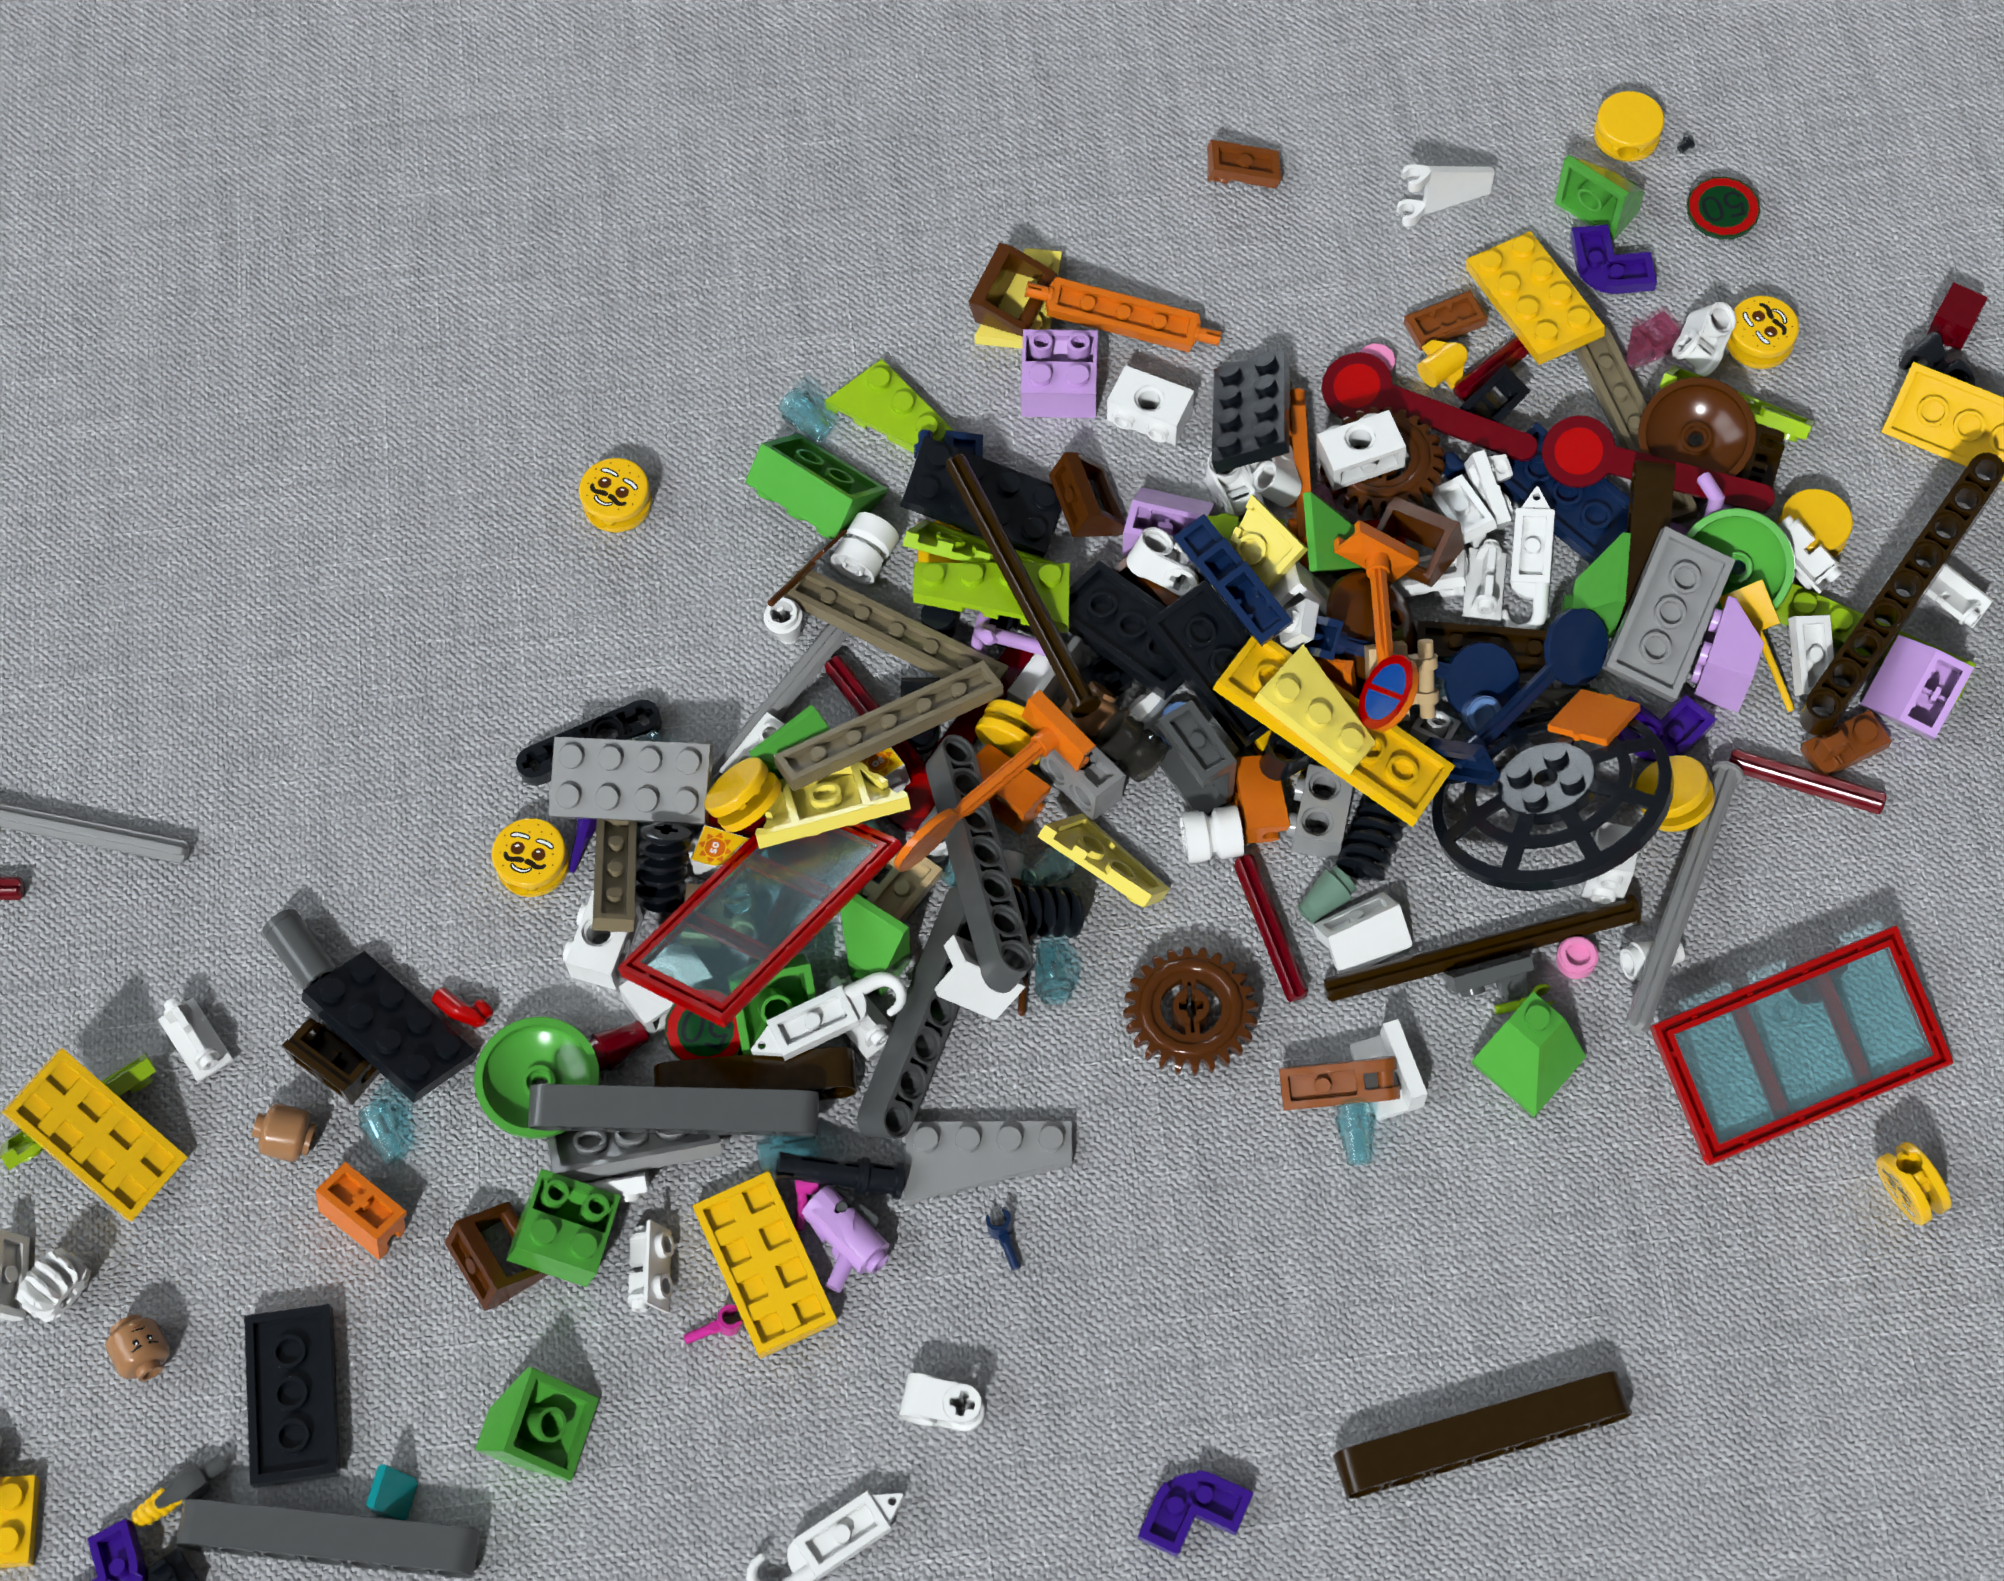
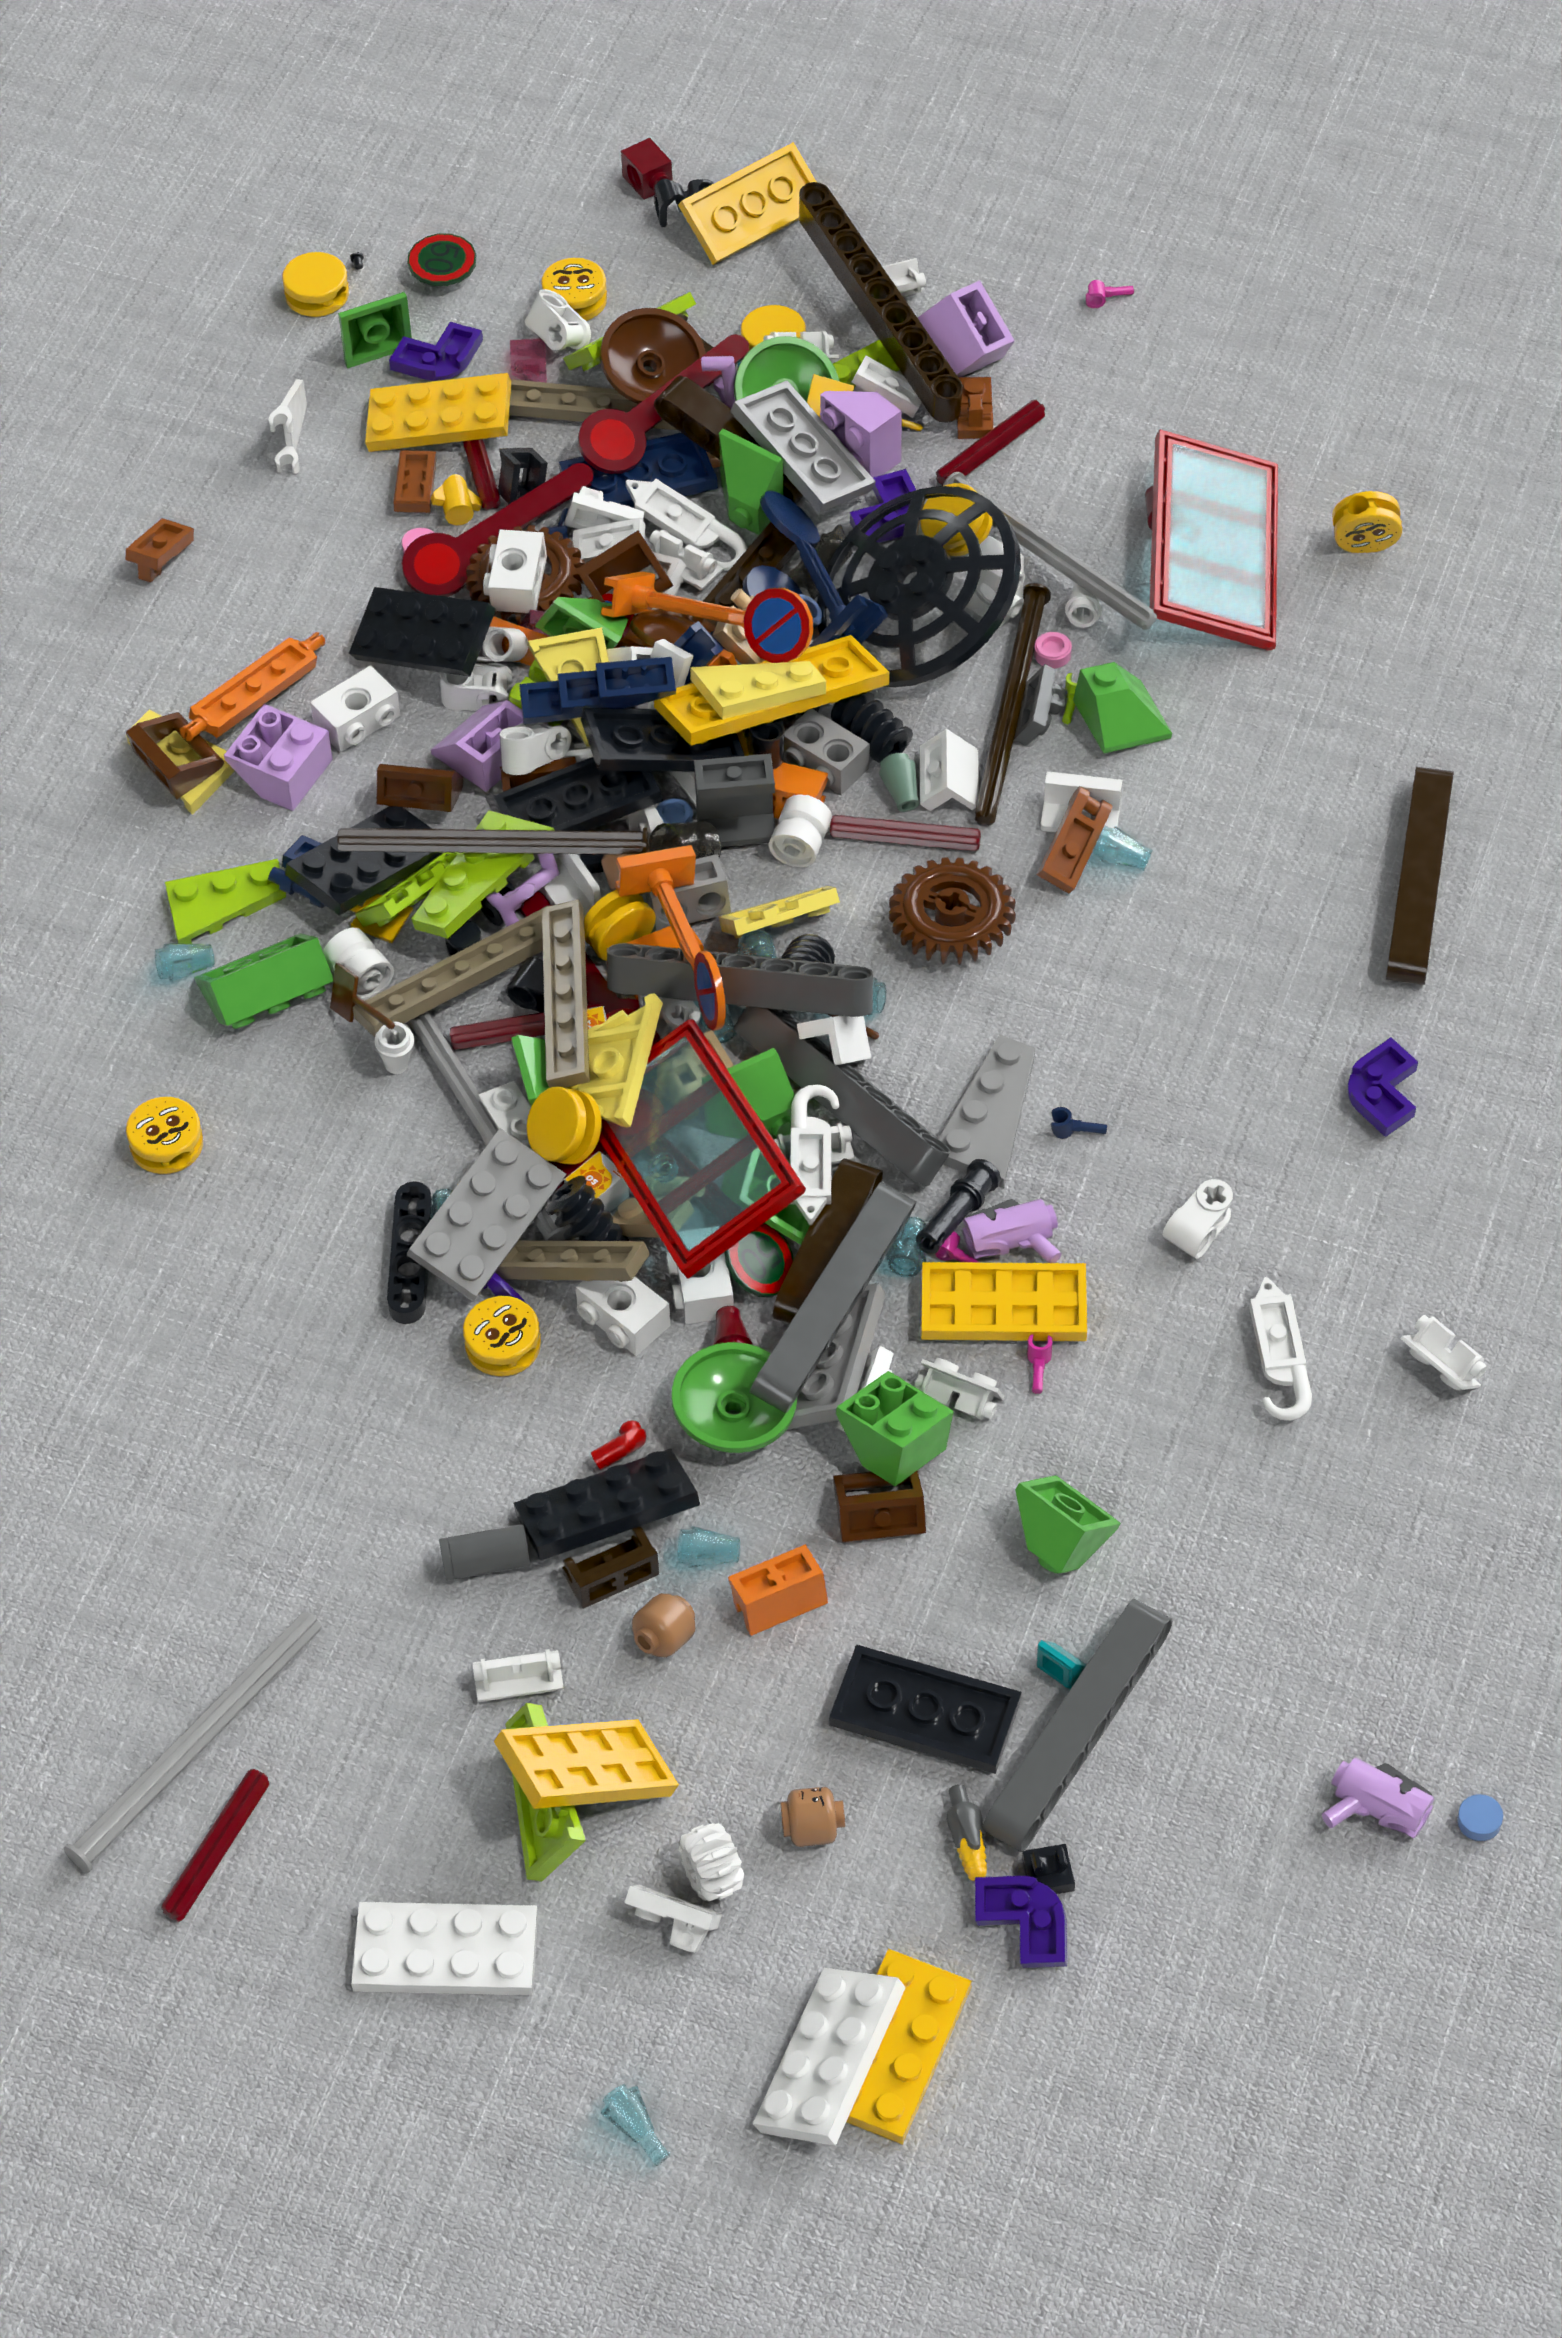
camera: 65 degrees left, 10 degrees down
orange piece [1547,689,1640,746] -> none

